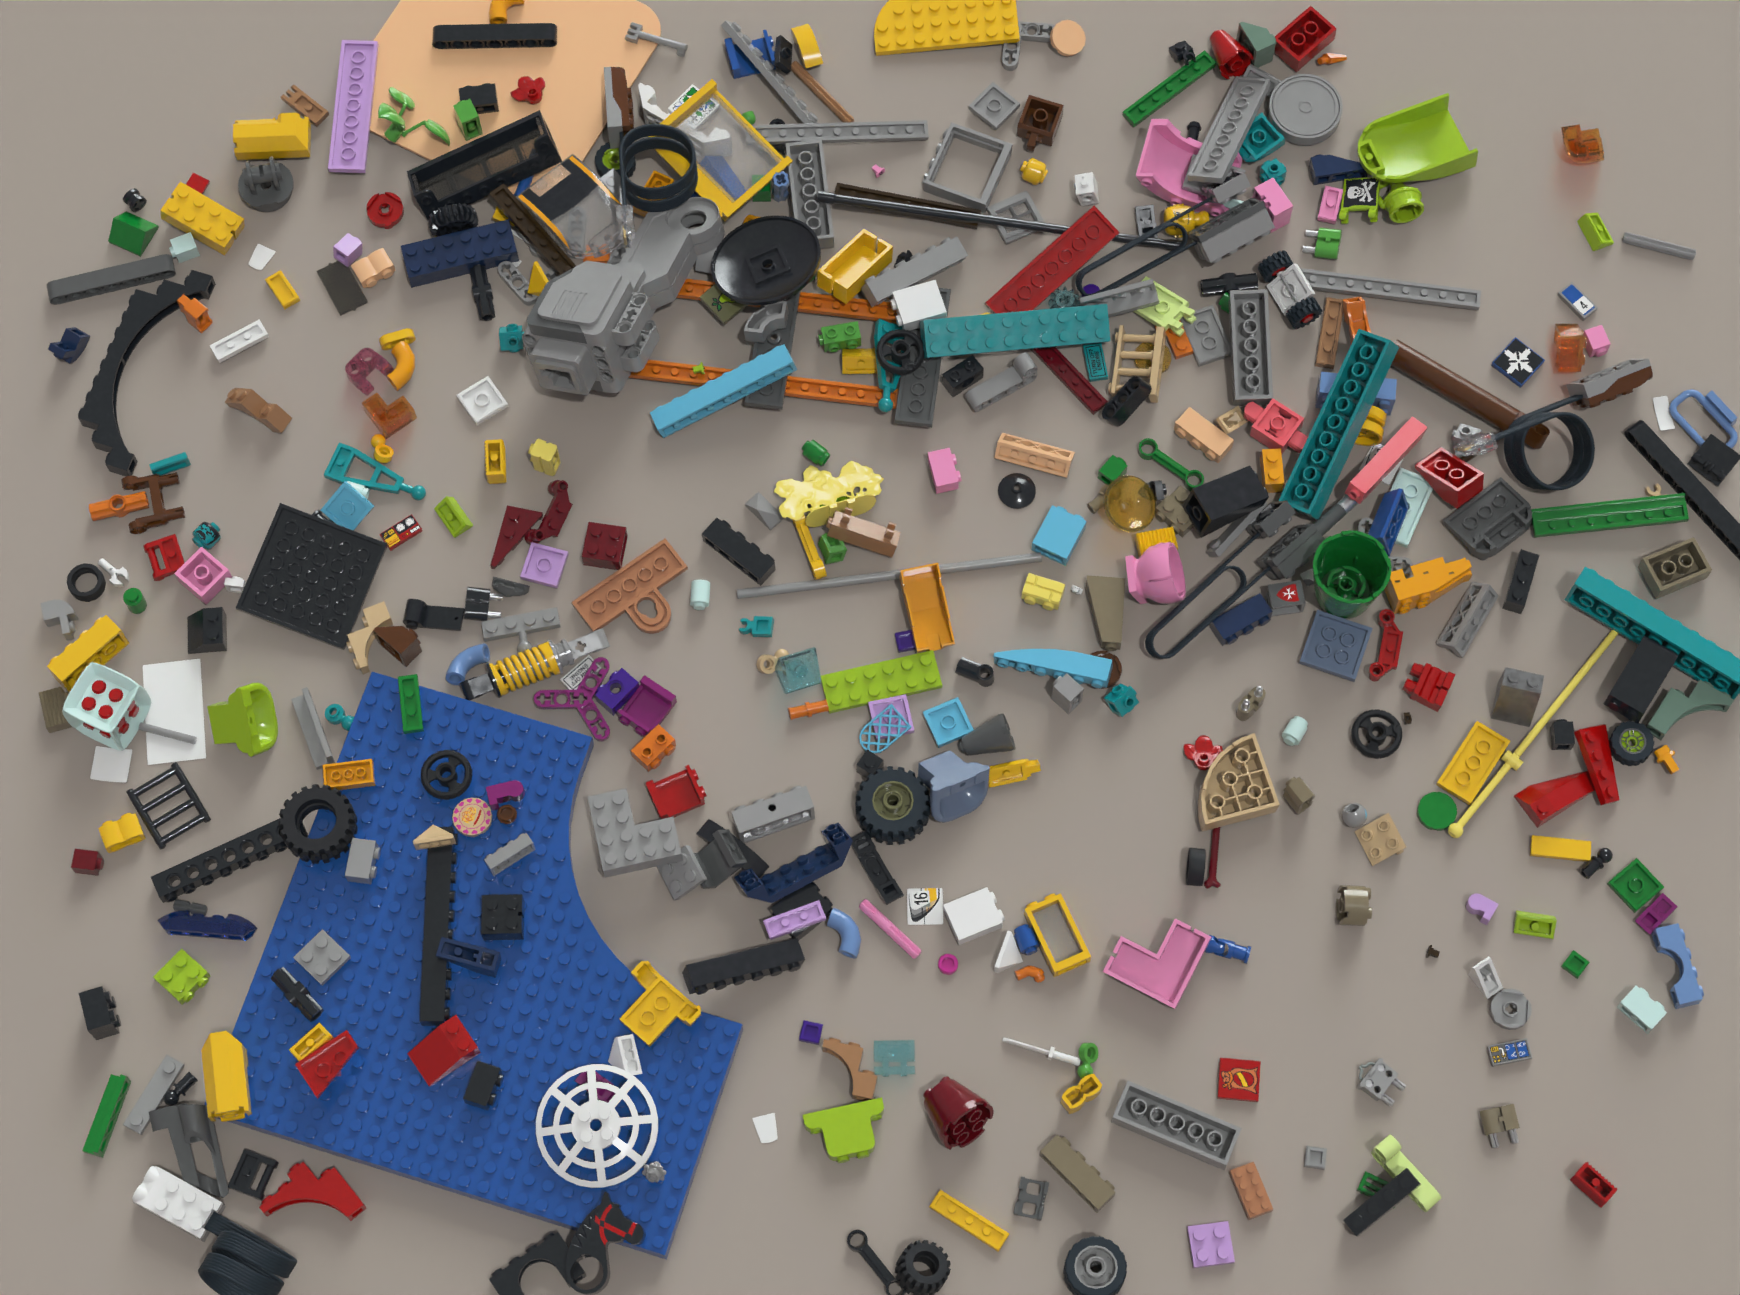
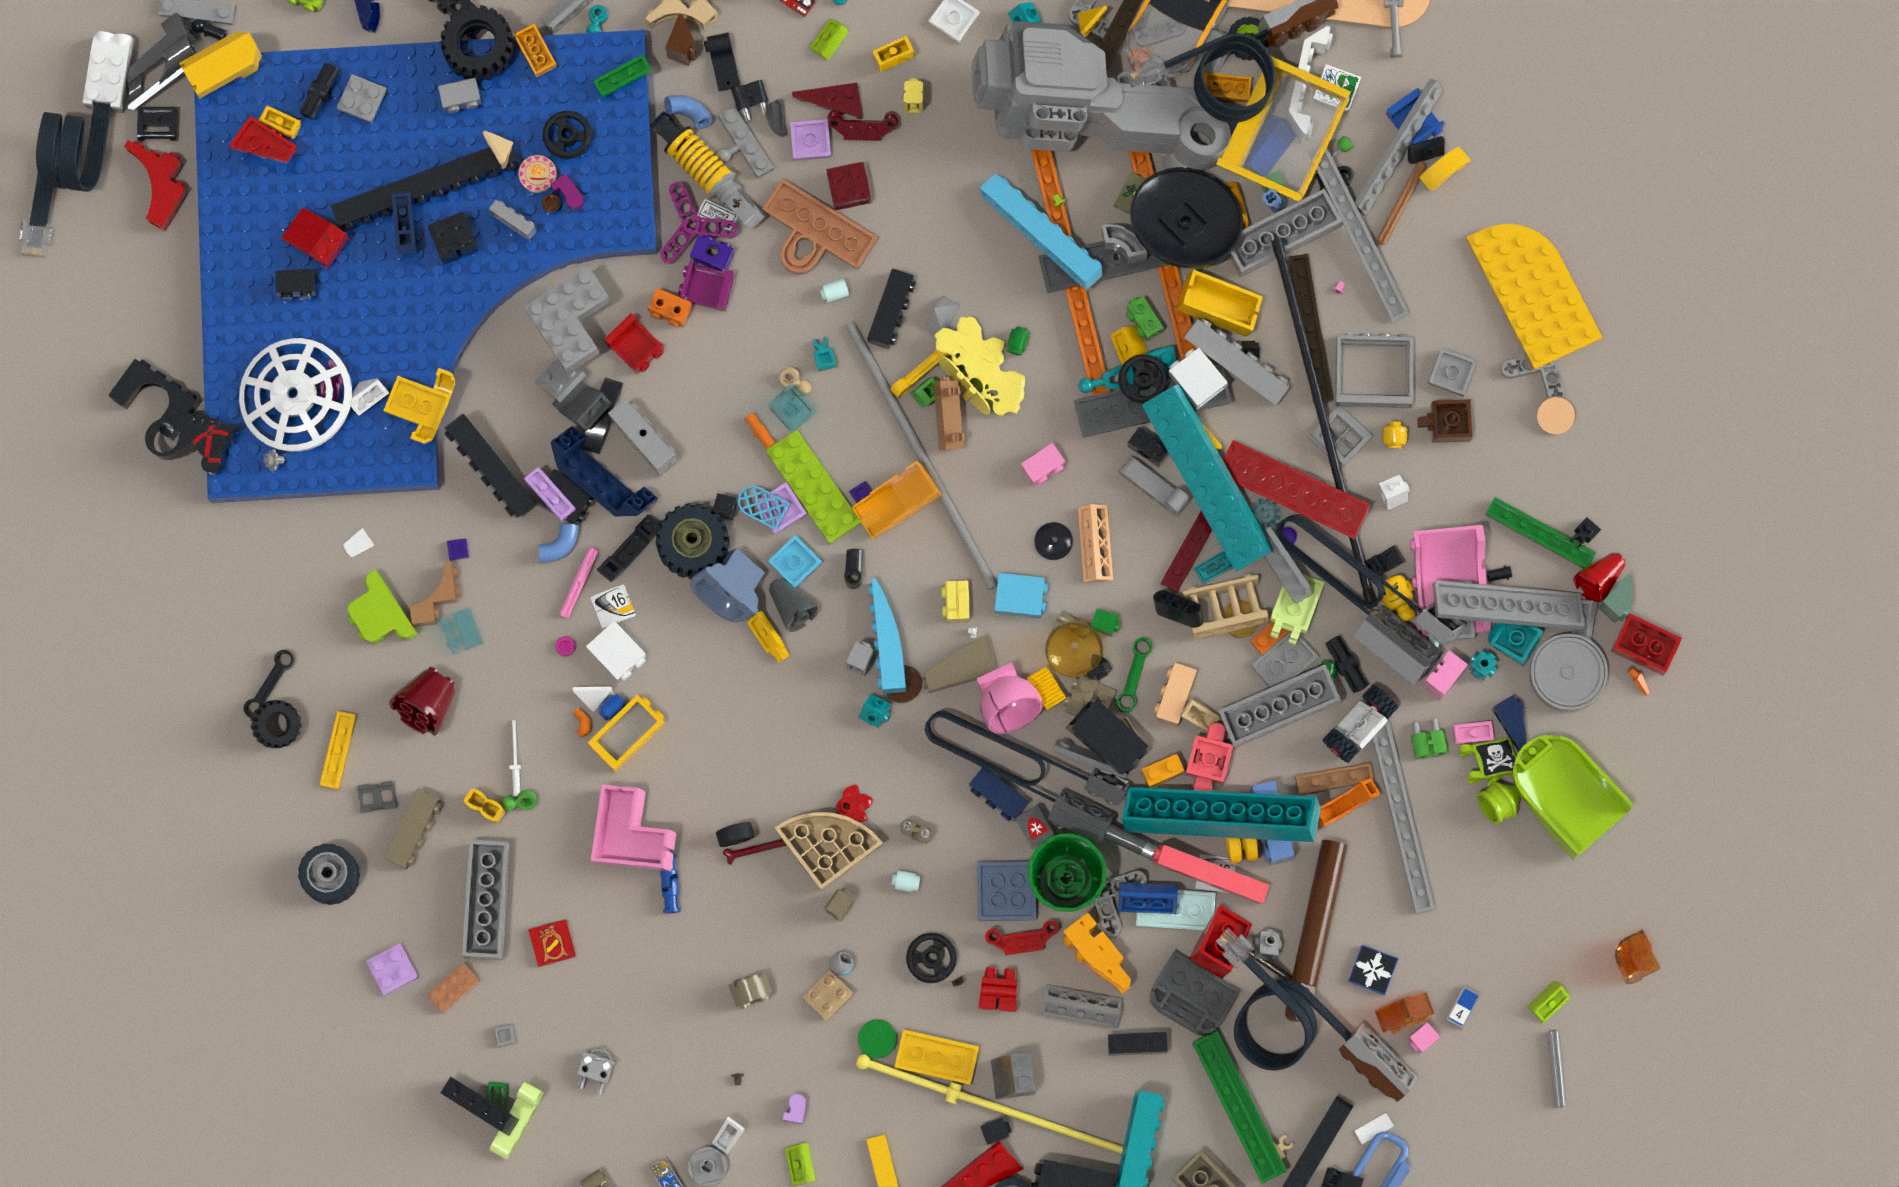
camera: 70 degrees right, 10 degrees up
red wedge [1514,771,1595,828] -> none

